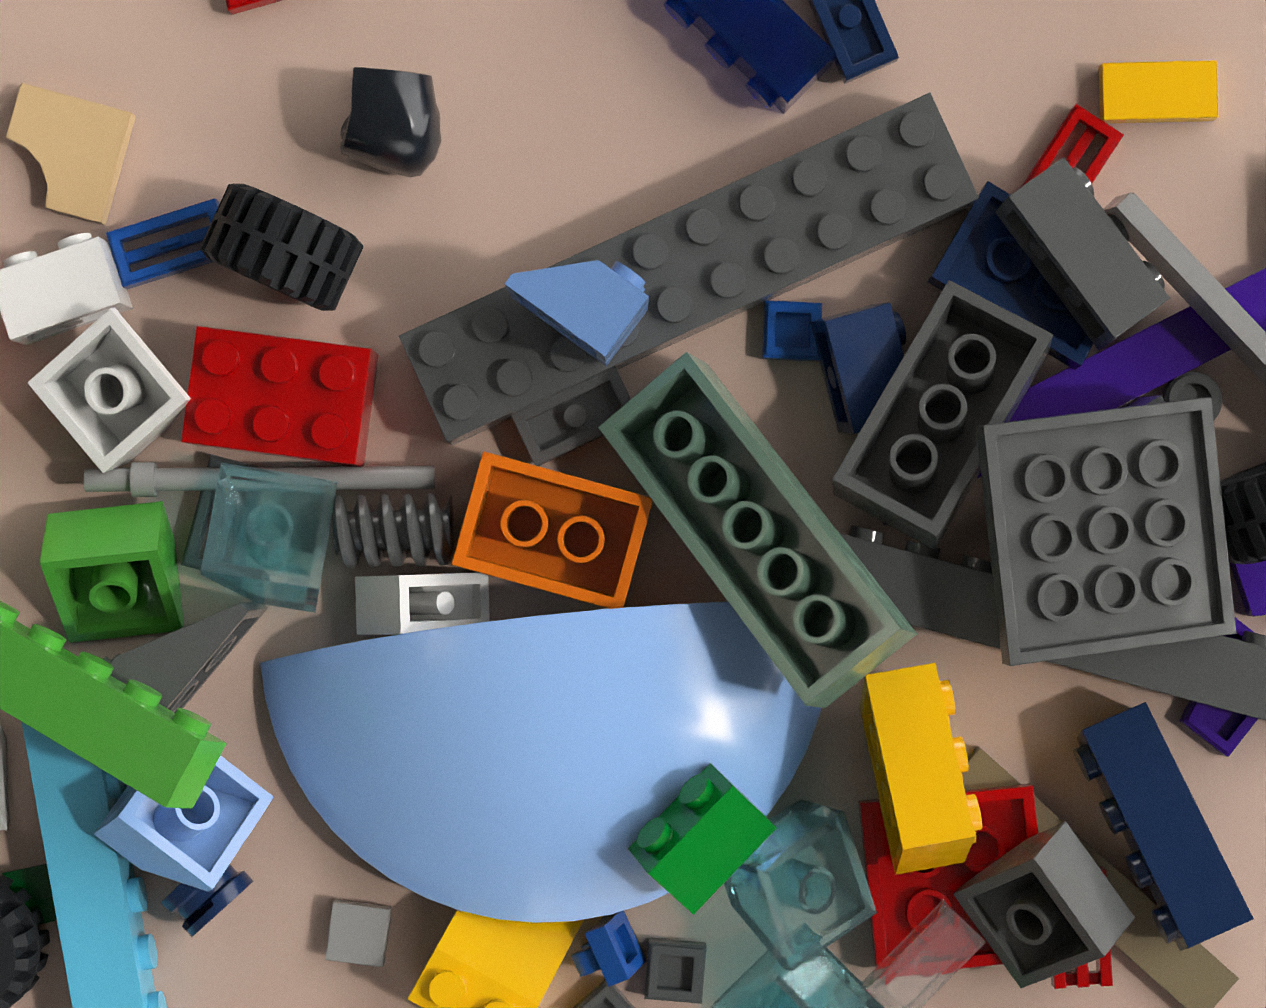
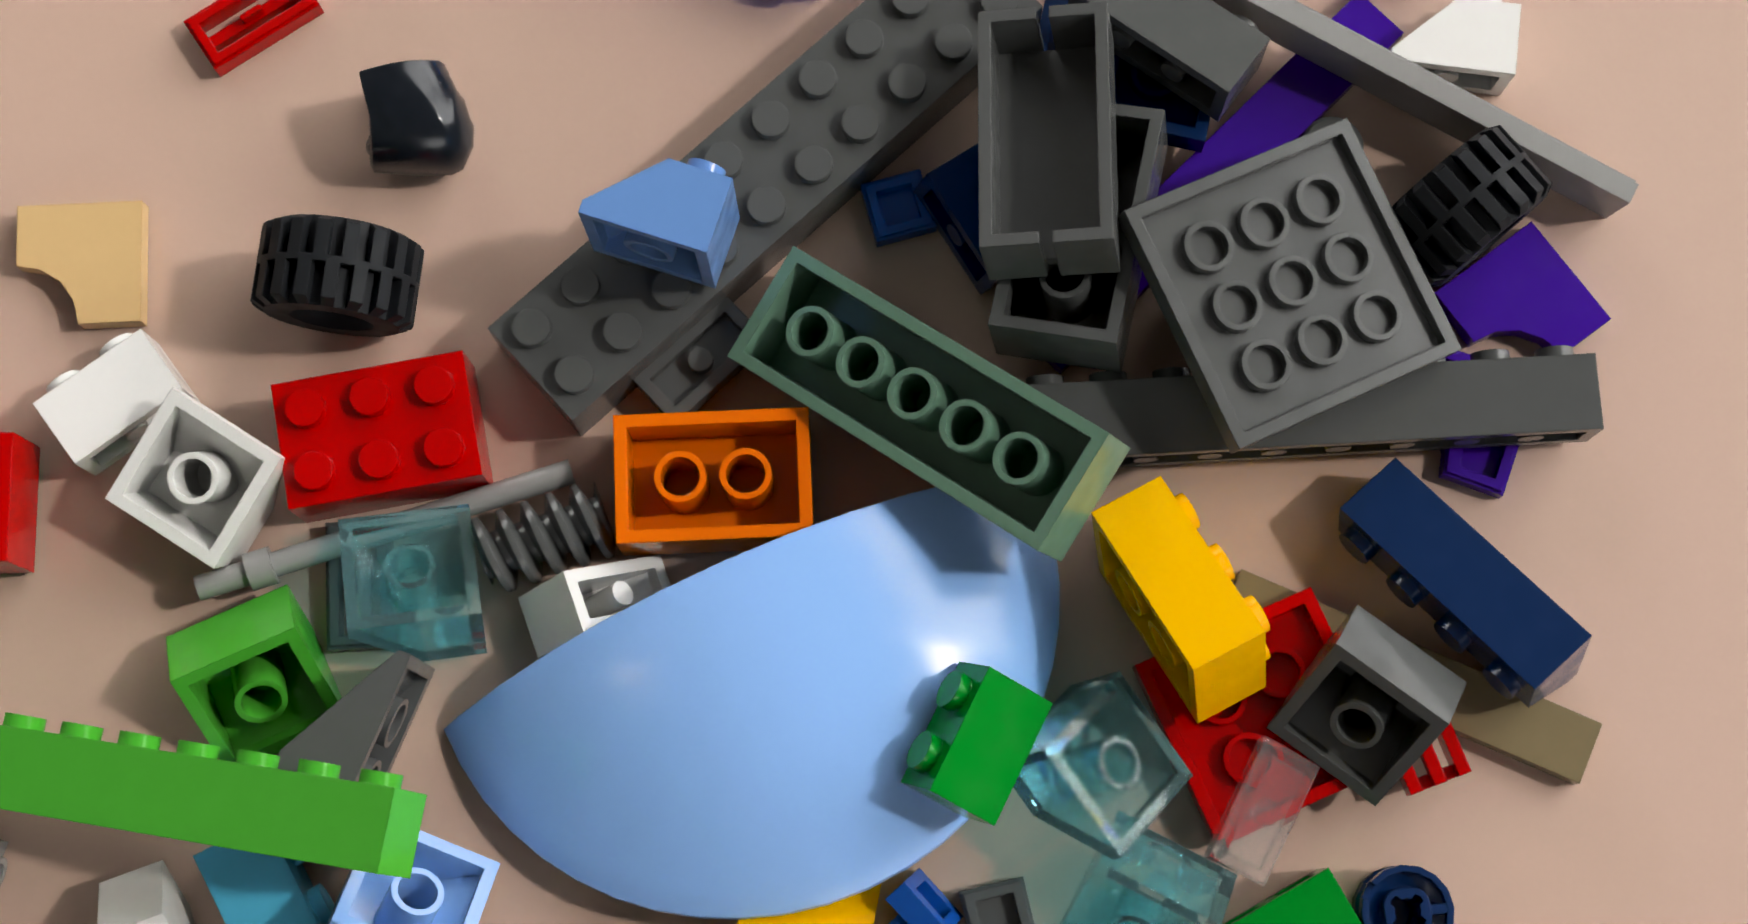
camera: 15 degrees left, 10 degrees down
blue tile [106,198,219,290] -> none
none -> dark grey piece [978,1,1120,280]

